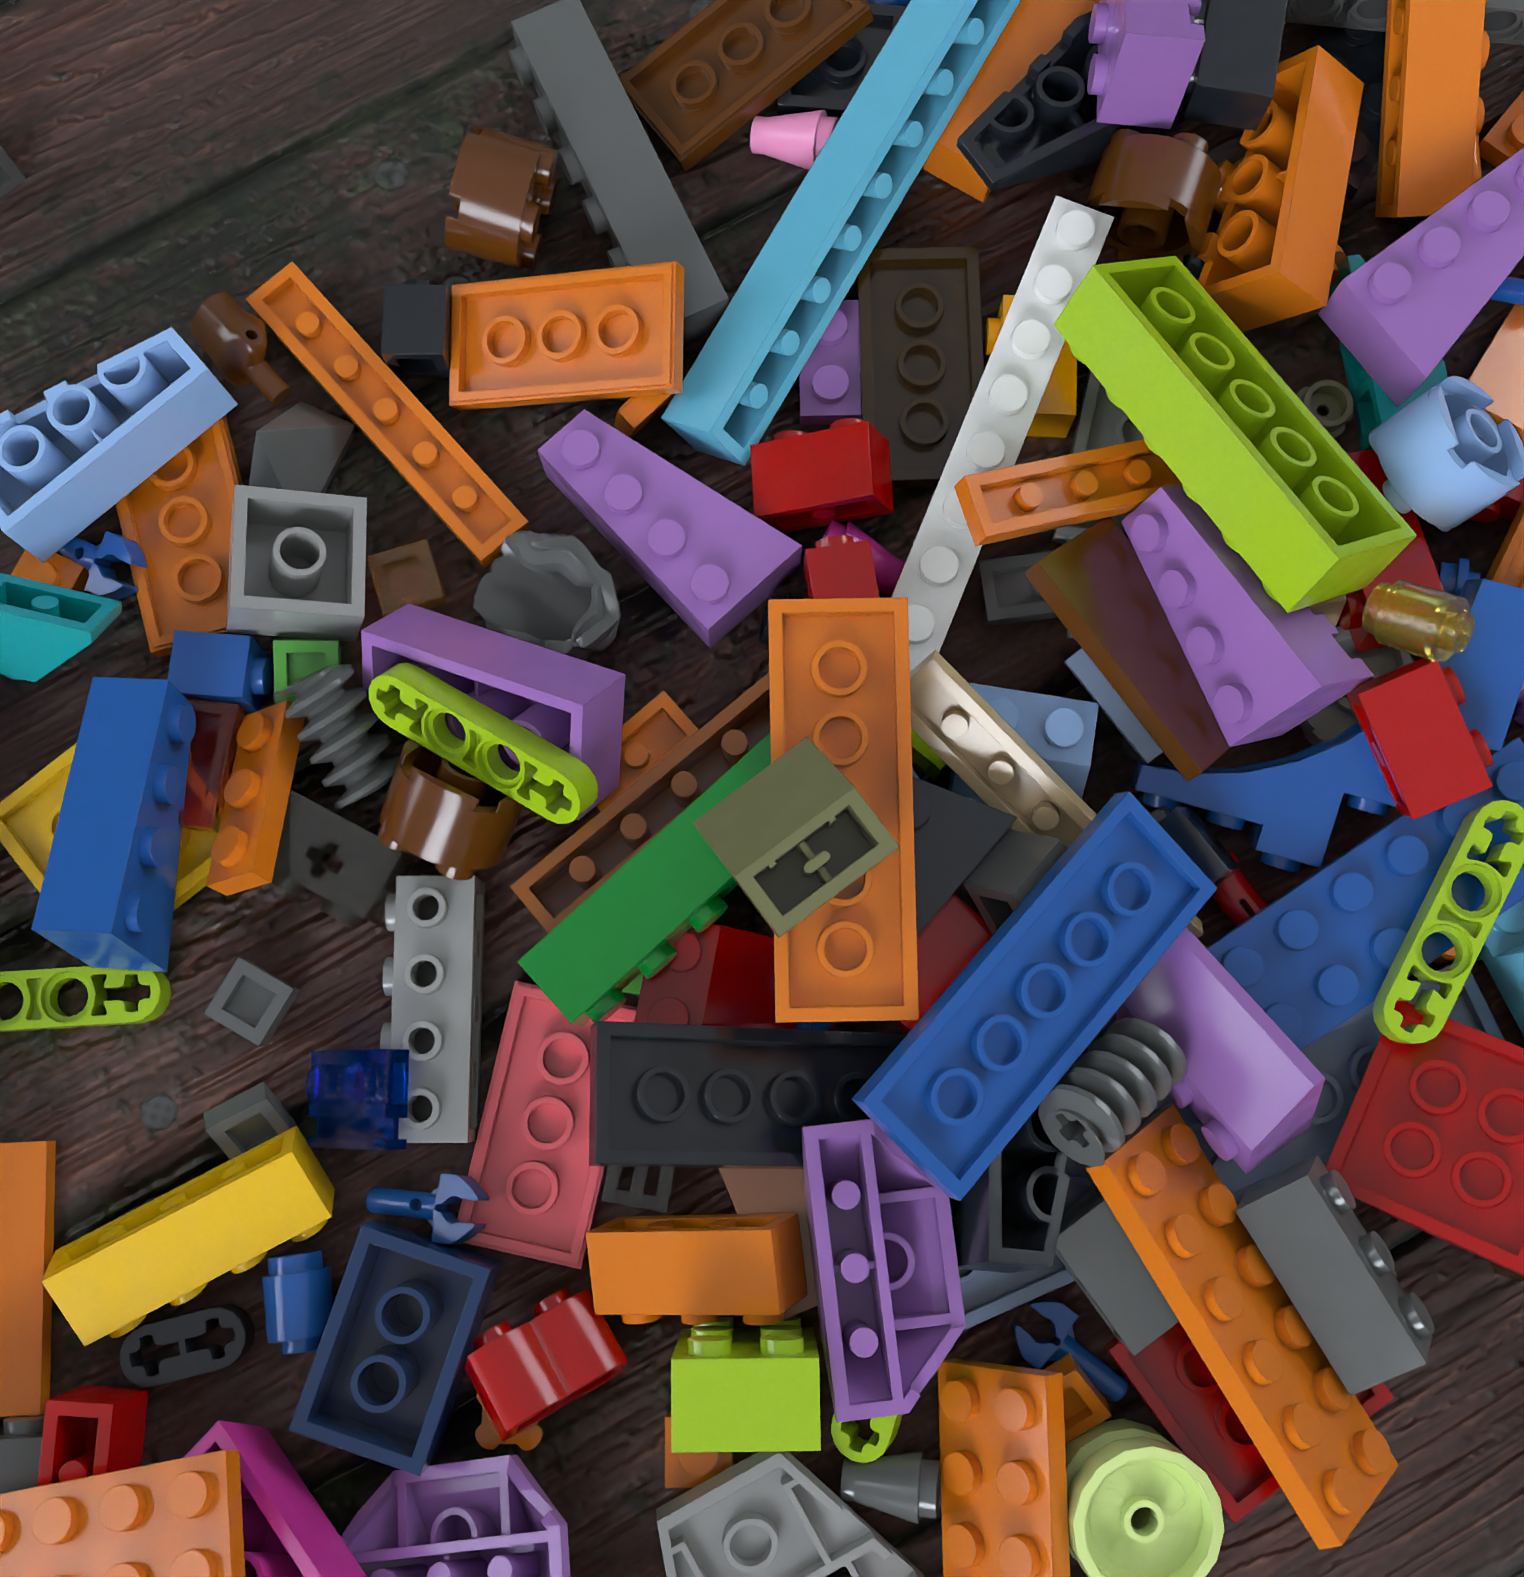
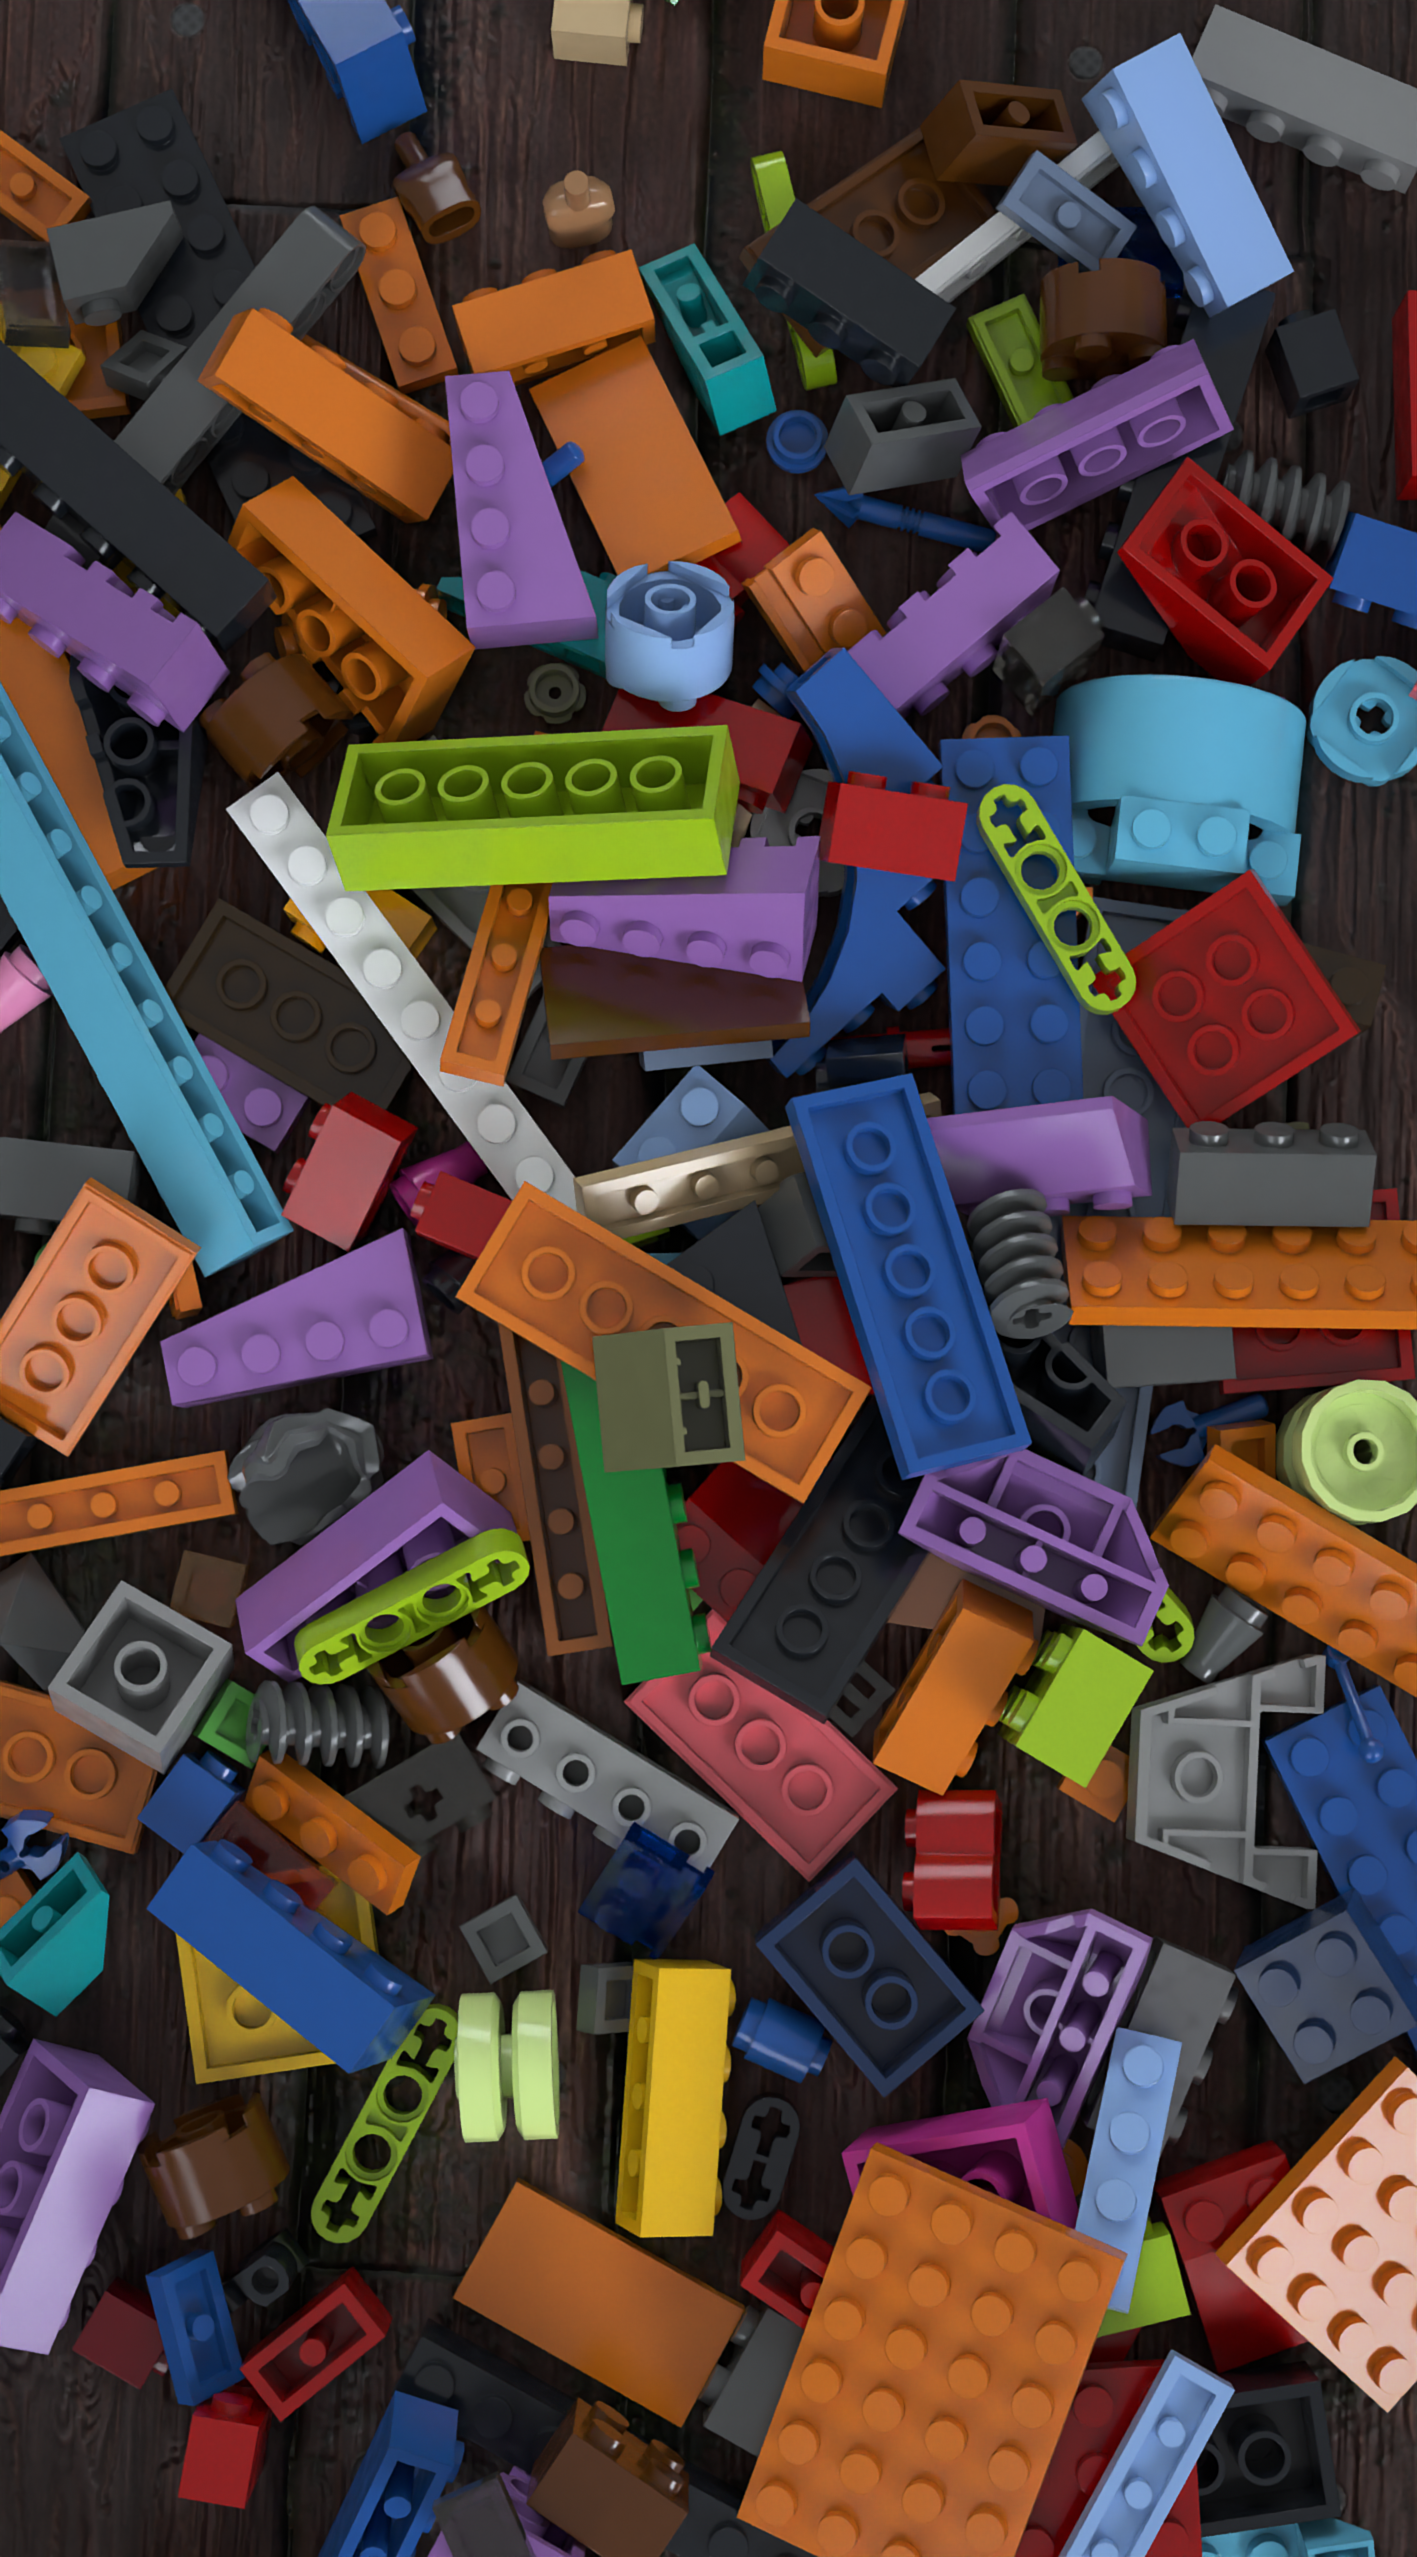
camera: 60 degrees left, 5 degrees up
blue bar [366,1174,489,1244] -> none
clear yellow brick [1362,580,1475,663] -> none
none -> yellowish green wheel [454,1990,560,2143]

